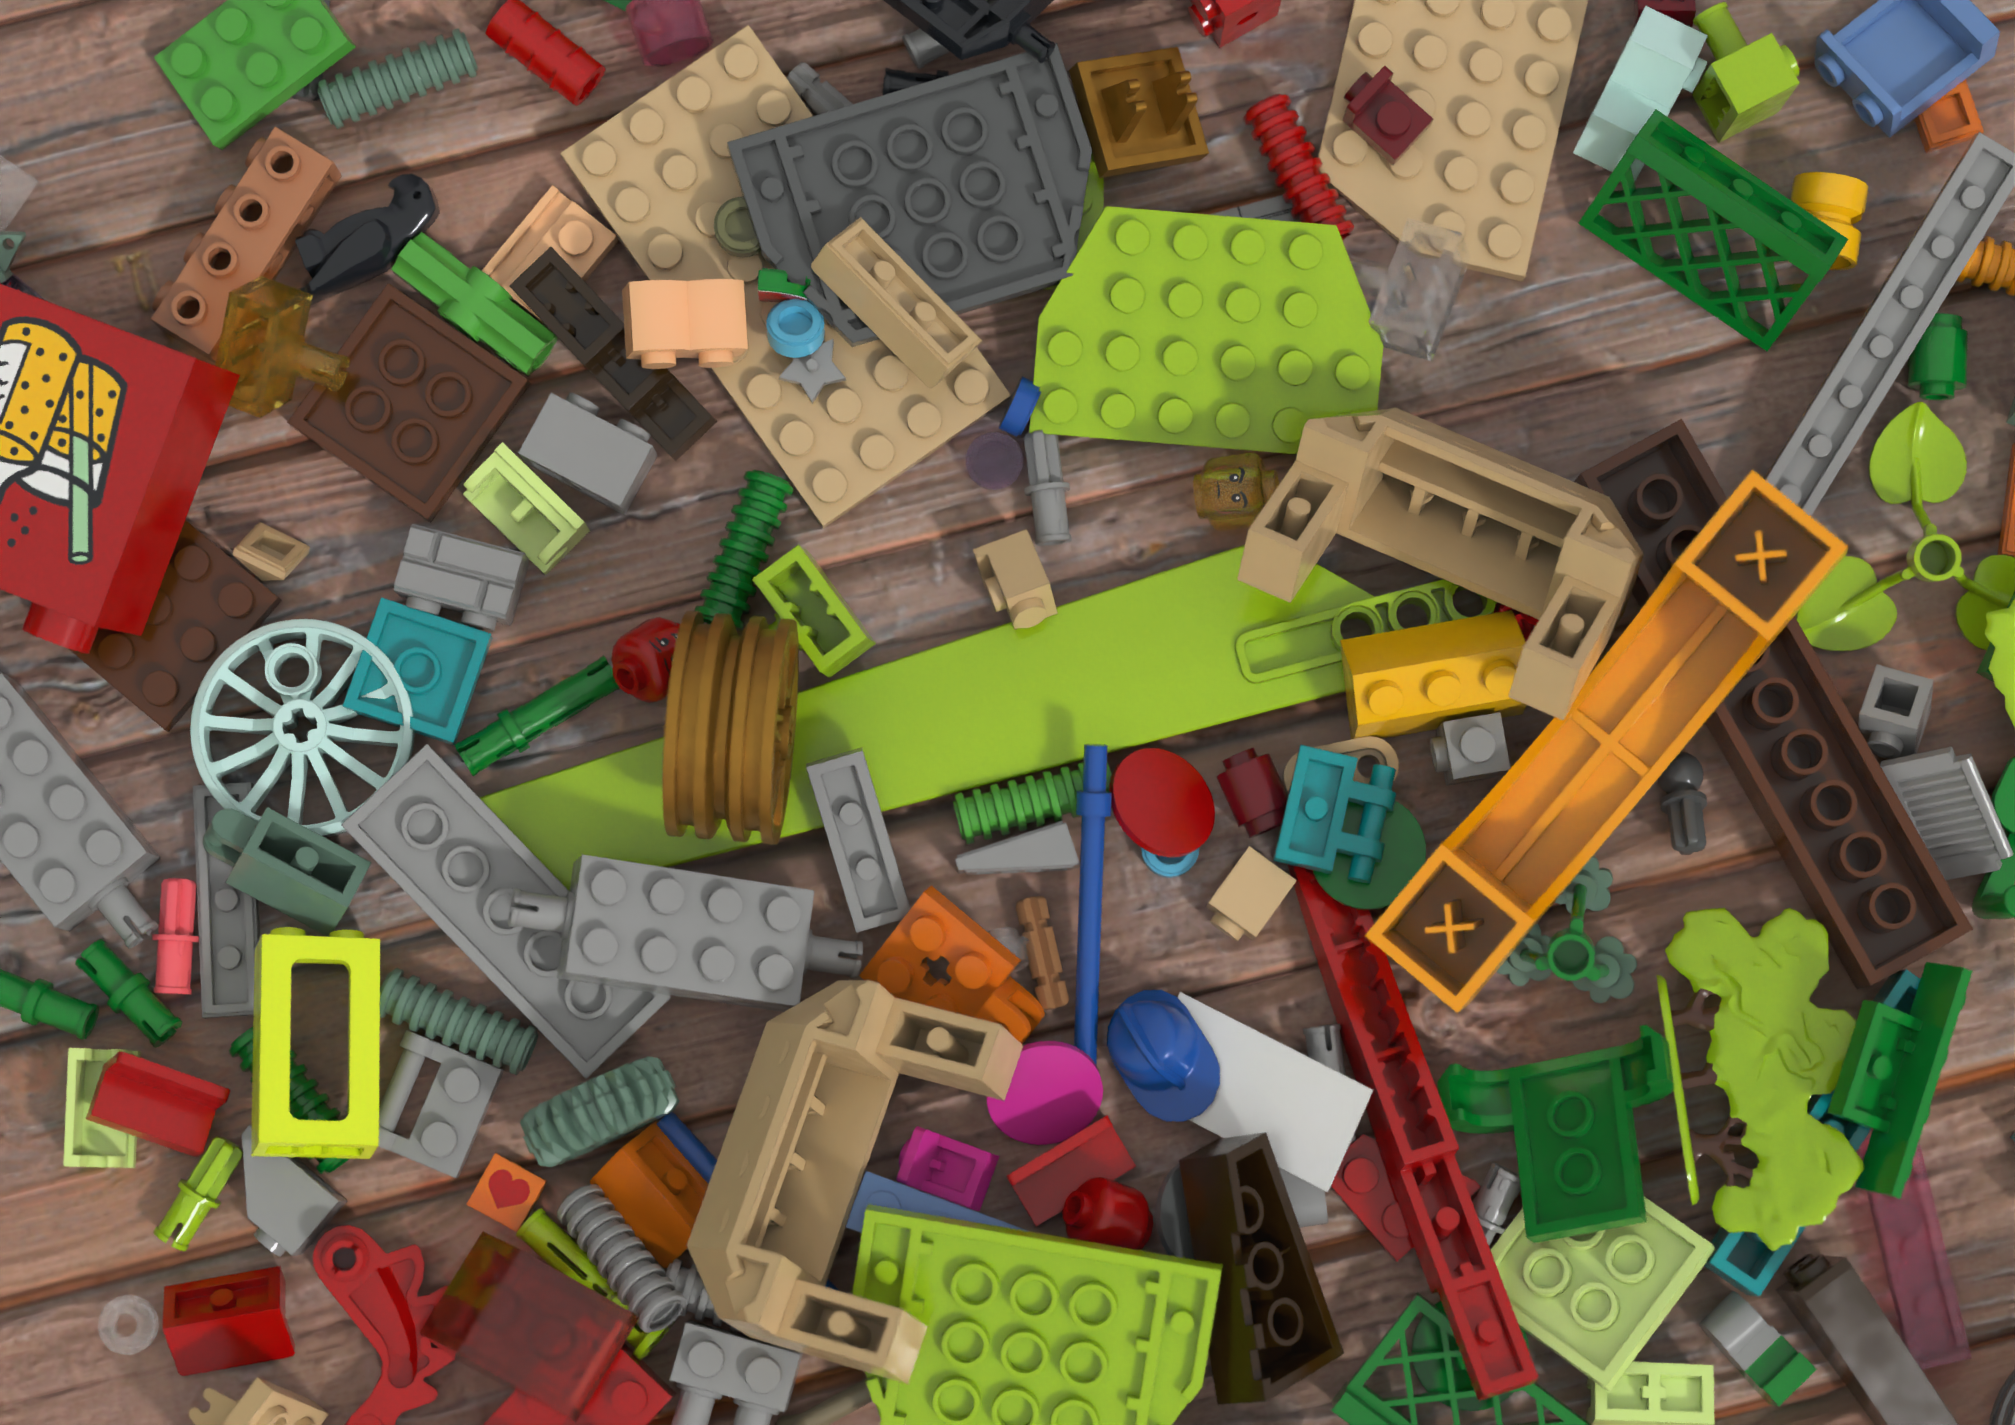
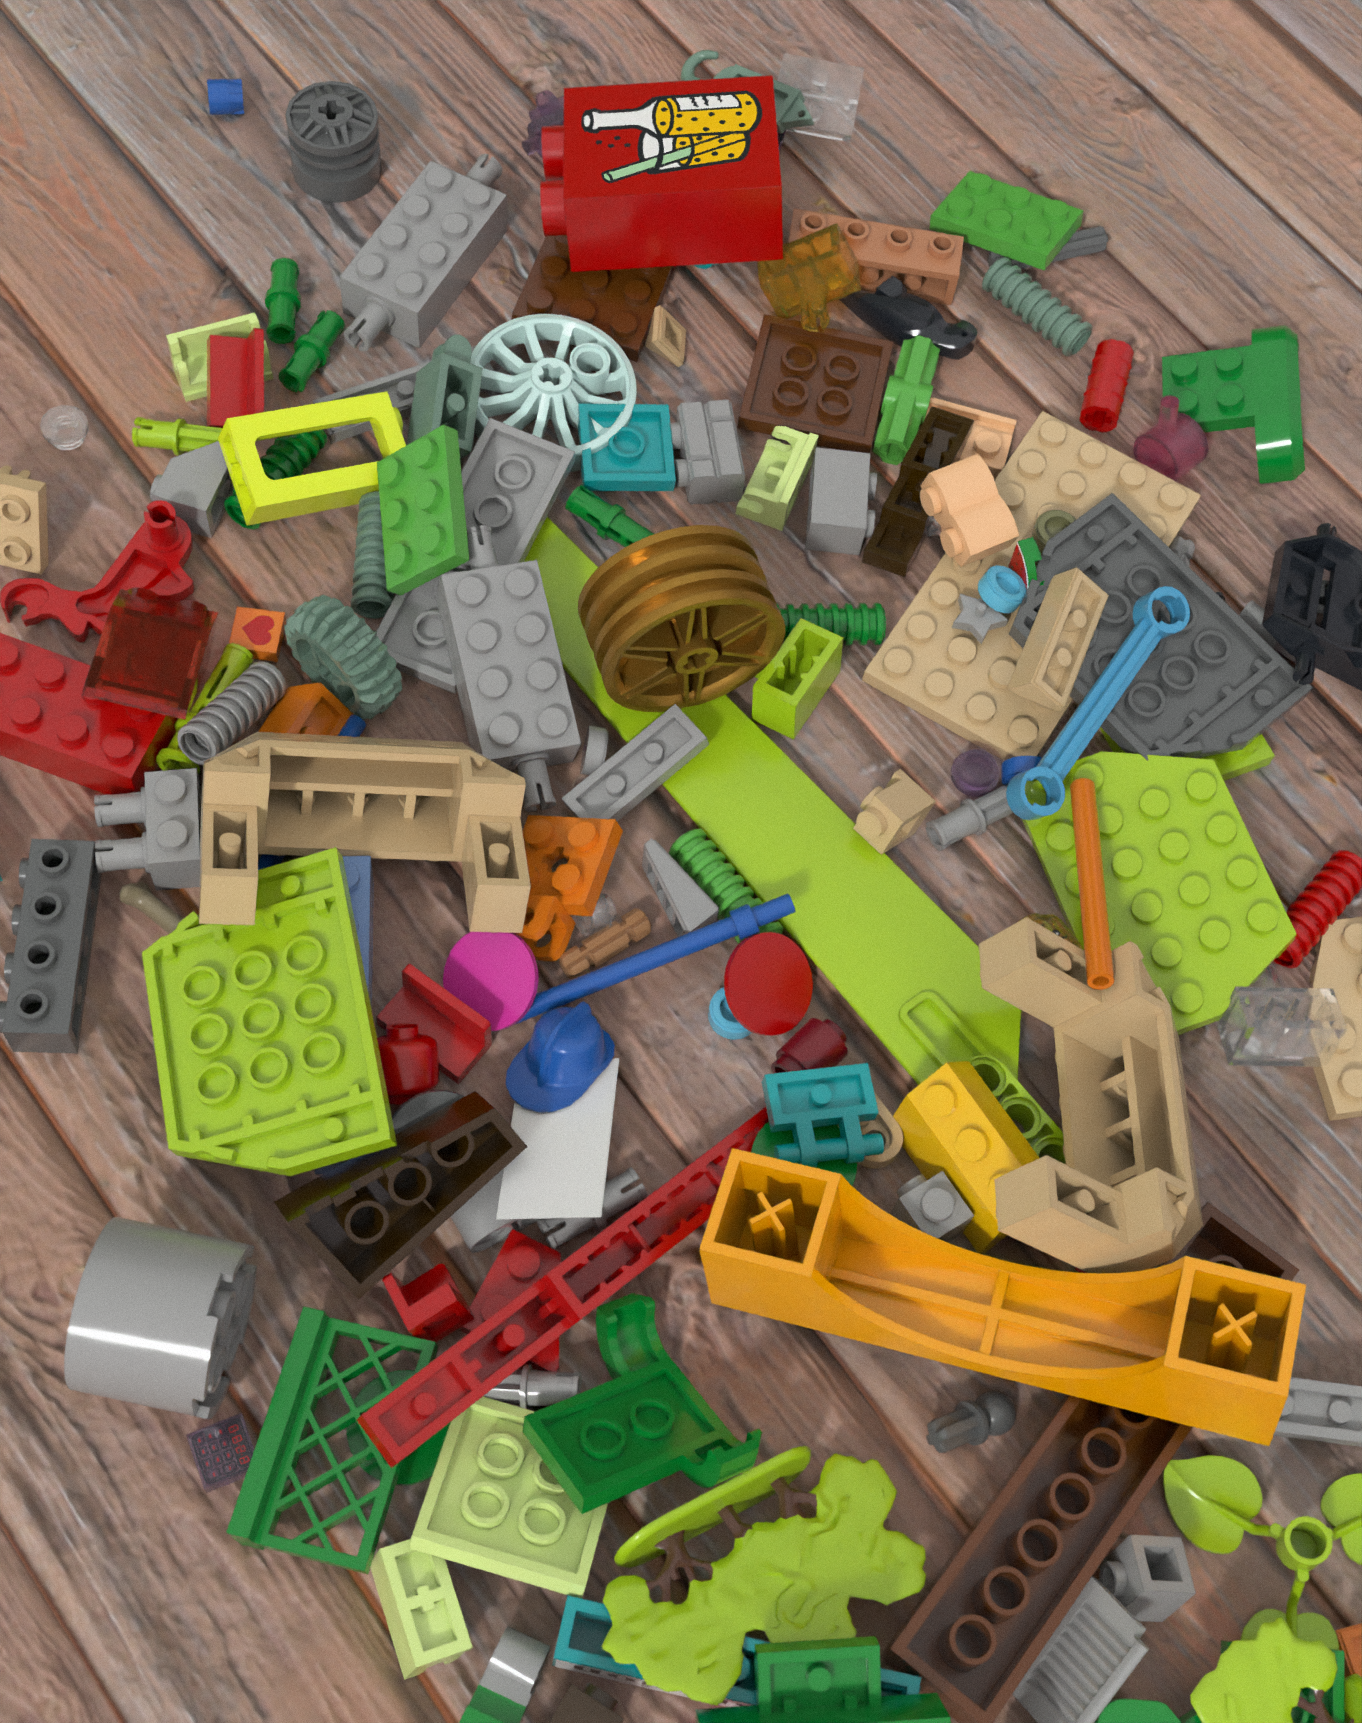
camera: 60 degrees right, 20 degrees down
coral axle [152,878,199,995] -> none
red panel [162,1266,295,1376] -> none
light grey plate [378,1030,504,1178] -> none
dark pink bracket [896,1126,1000,1212] -> none
pearl gold plate [1069,47,1209,178] -> none
tan brick [1206,846,1297,942] -> none
sand green plant [1497,856,1638,1003] -> none
none -> bright green plate [377,424,469,596]
none -> red panel [382,1263,475,1343]
none -> light grey tile [580,726,608,775]
none -> dark azure piece [1006,586,1190,820]
none -> orange piece [1070,778,1114,990]

